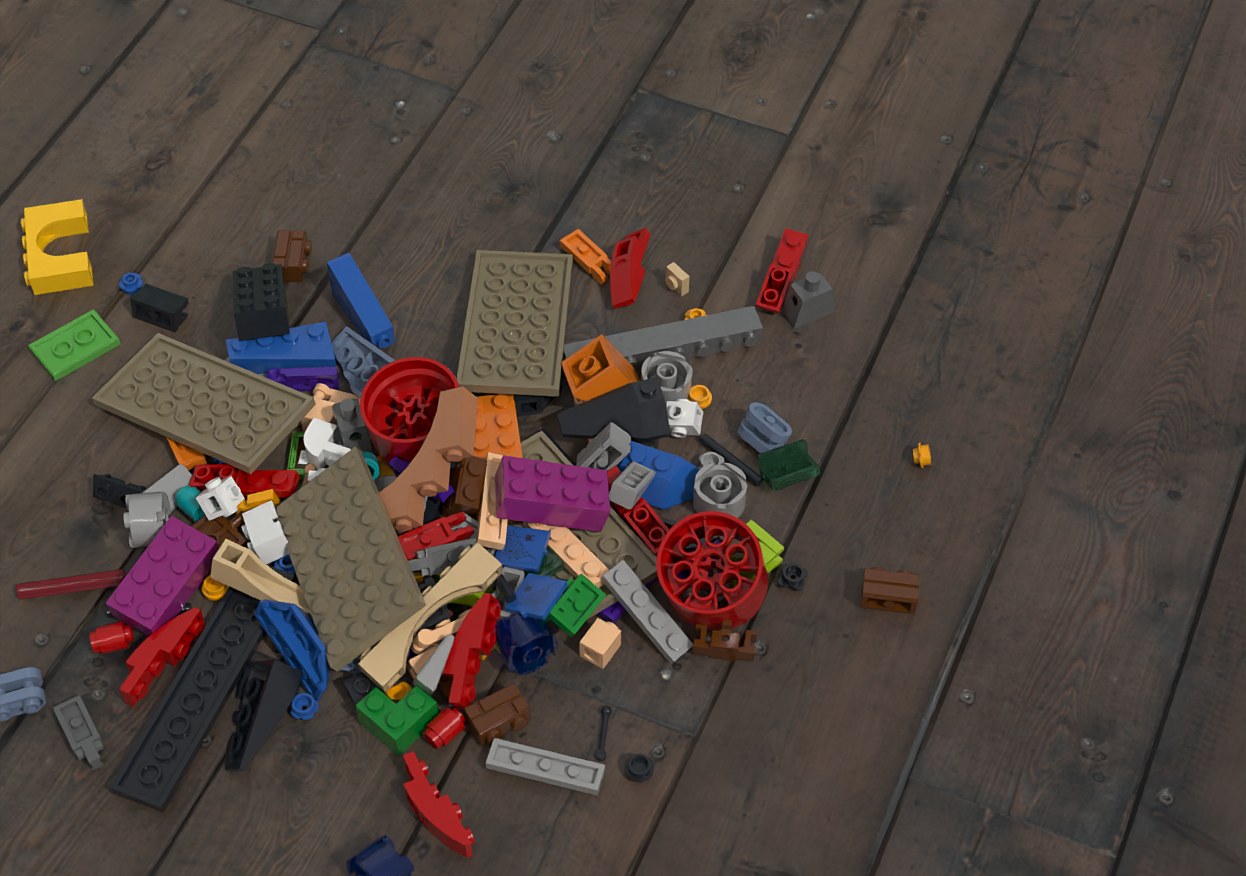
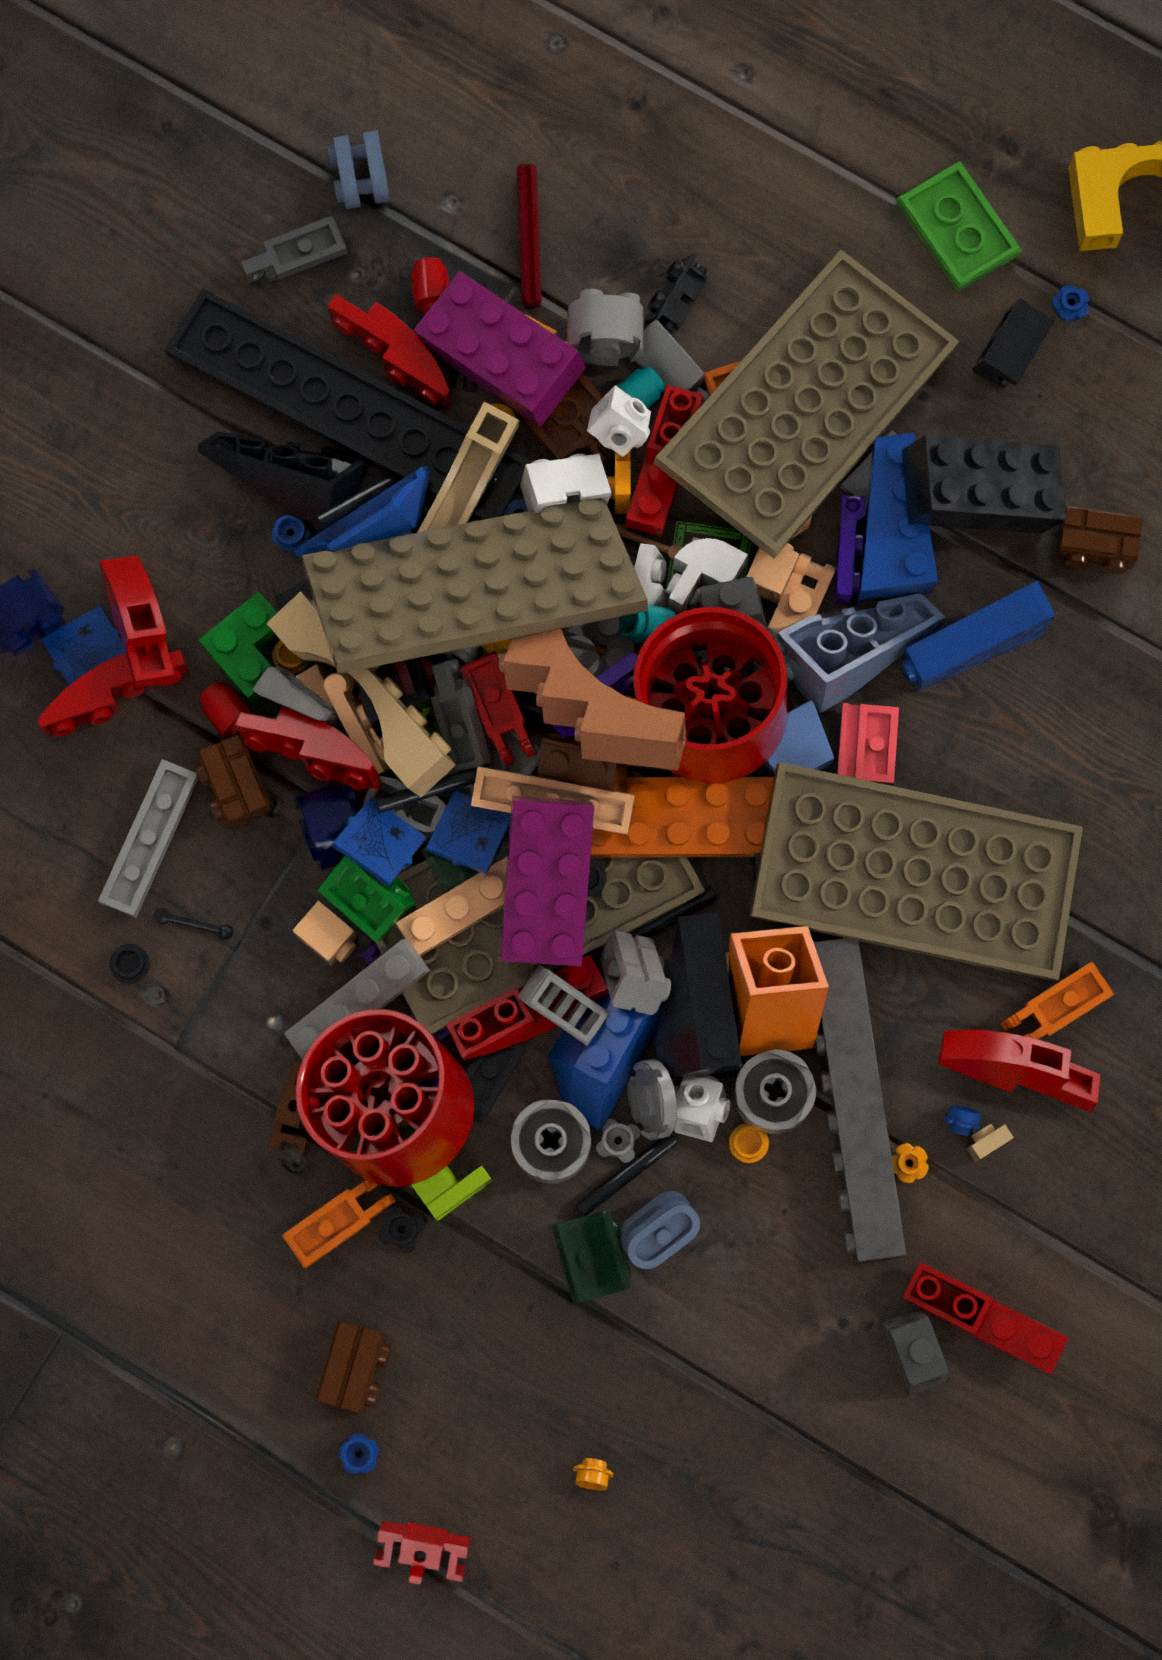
camera: 100 degrees right, 25 degrees up
none -> blue piece [41,605,125,685]
none -> red slope [99,555,175,688]
none -> orange hinge [282,1180,396,1269]
none -> black bar [311,473,402,531]
none -> blue plate [339,1433,379,1474]
none -> red piece [373,1520,471,1585]
none -> light grey tile [628,1059,677,1141]
none -> coral plate [837,703,899,786]
none -> blue plate [943,1105,982,1136]

